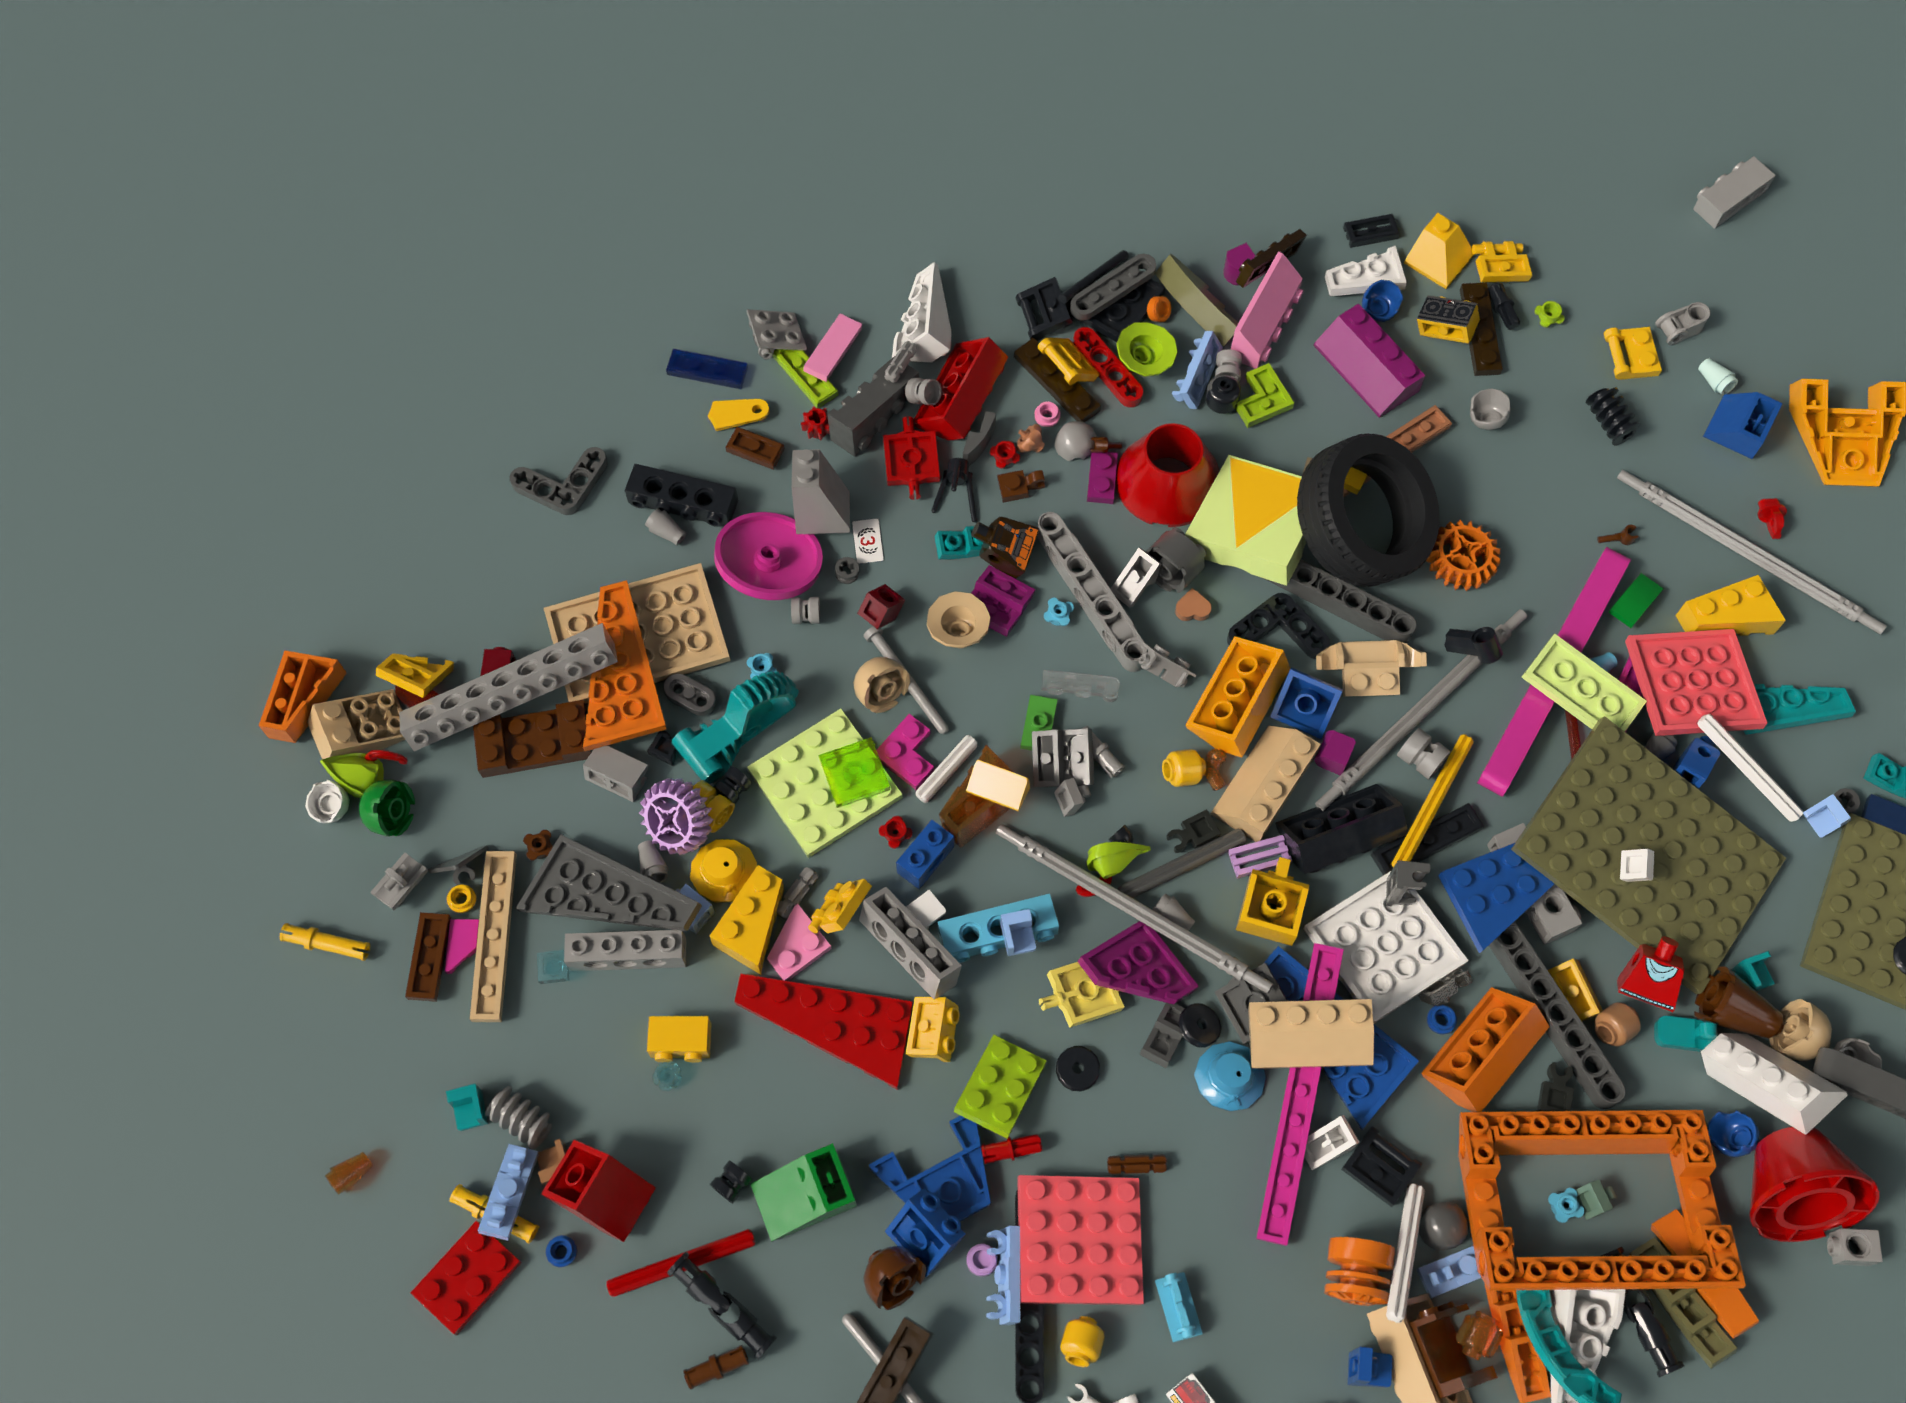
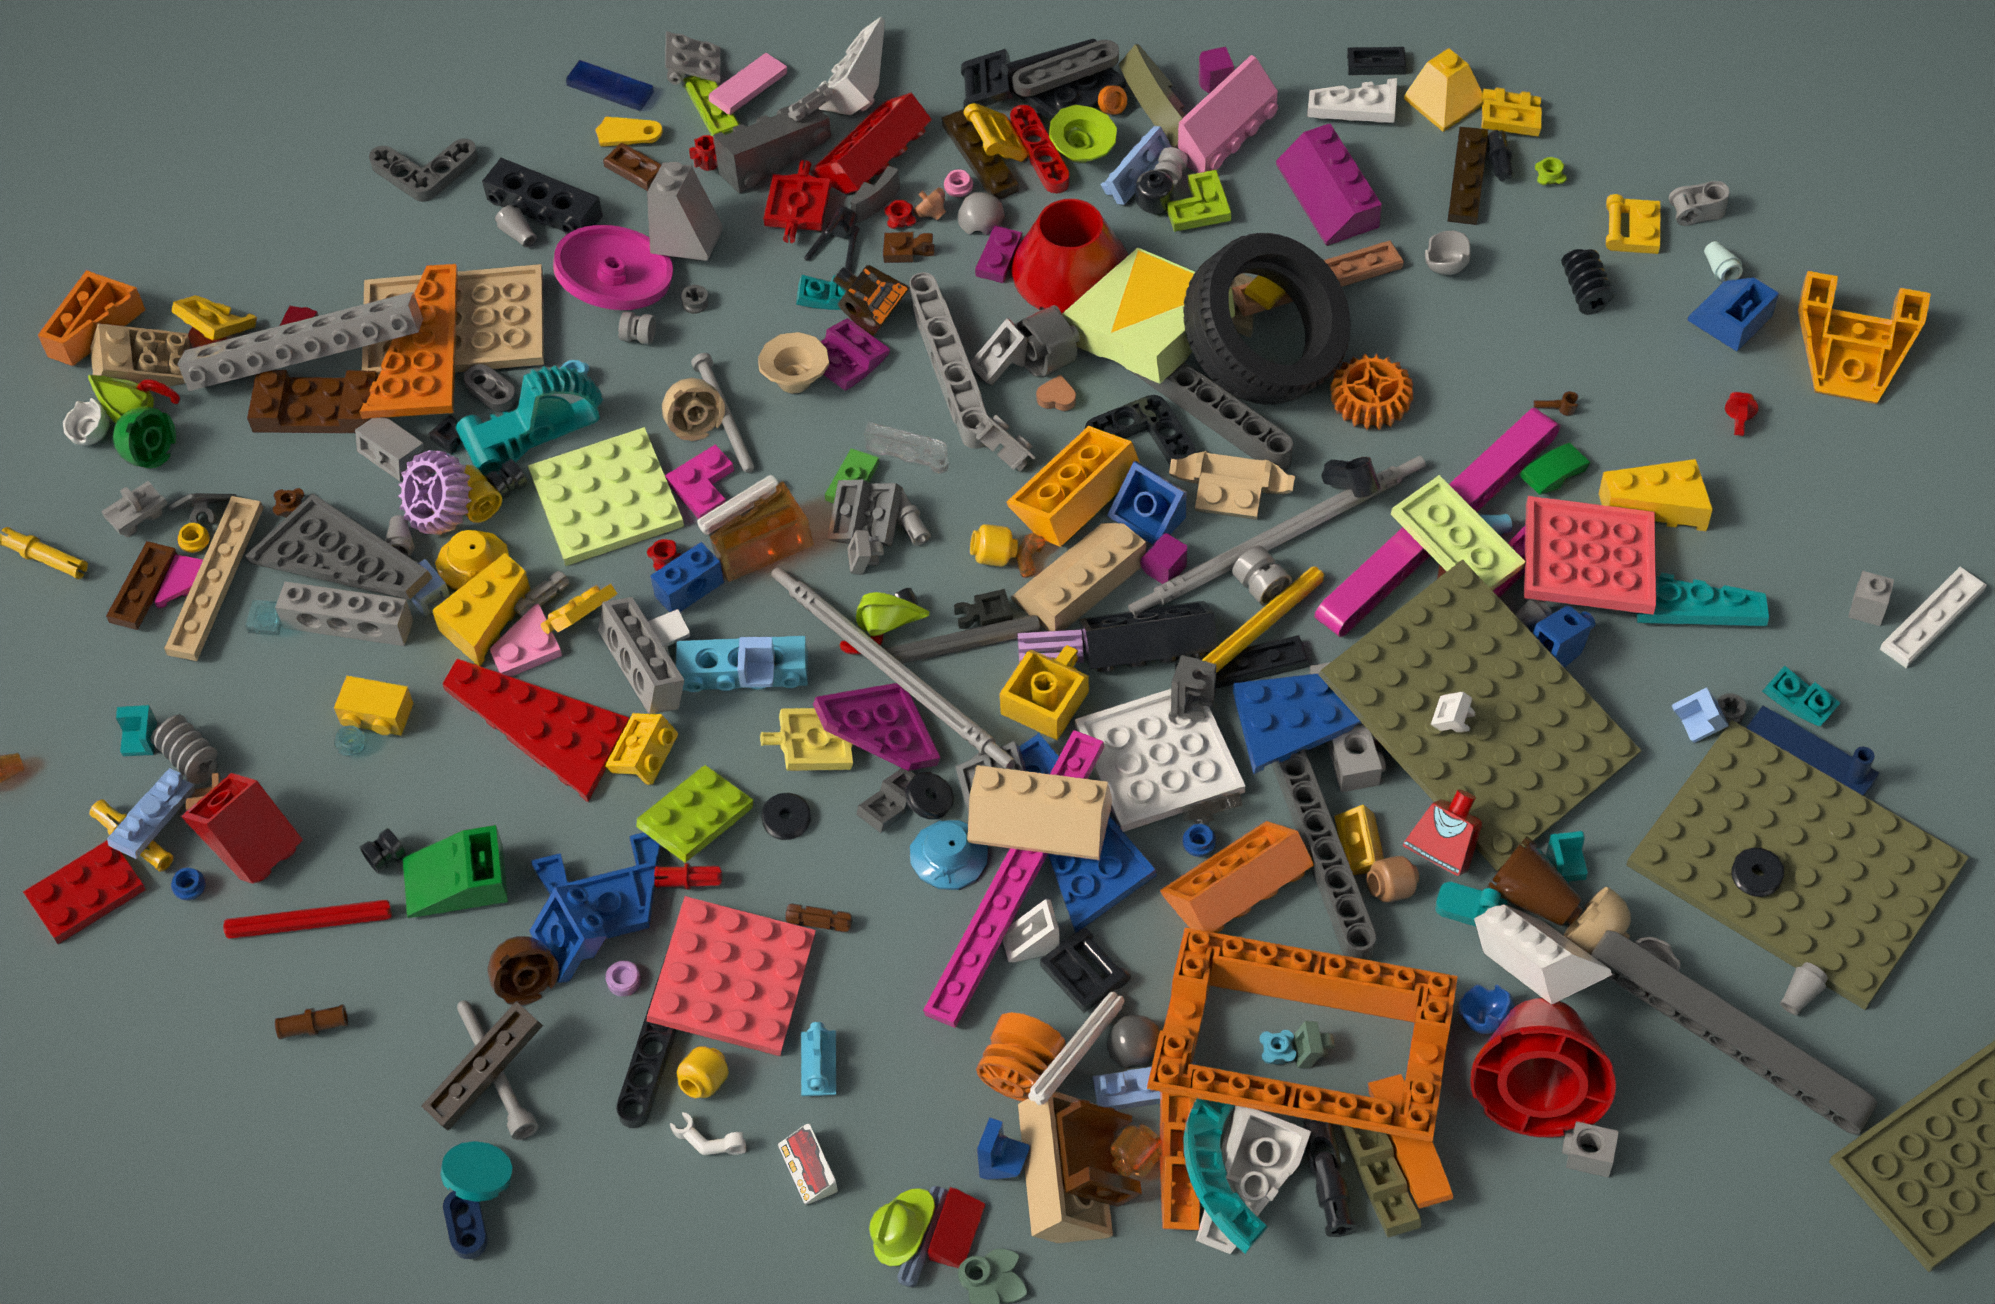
camera: 15 degrees right, 10 degrees down
black piece [667,1252,777,1360] -> none
clear neon green plate [818,737,890,808] -> none
white sticker [852,519,884,564] -> none
dark red brick [857,584,905,629] -> none
light grey wheel [905,377,942,406] -> none
slope [966,760,1030,811] -> none
light blue plate [986,1226,1020,1325] -> none
medium azure plate [1044,598,1074,626] -> none
reddish brown hand [1090,437,1122,453] -> none
light grey cone [1152,893,1195,931] -> none
dark brown plate [1235,229,1307,288] -> none
blue hair [1362,280,1403,322] -> none
brick [1417,295,1480,344] -> none
pearl dark grey plate [1537,1062,1574,1111] -> none
light grey axle [1617,469,1887,635] -> none
light grey brick [1693,156,1776,229] -> none
white axle [1697,714,1803,822] -> none

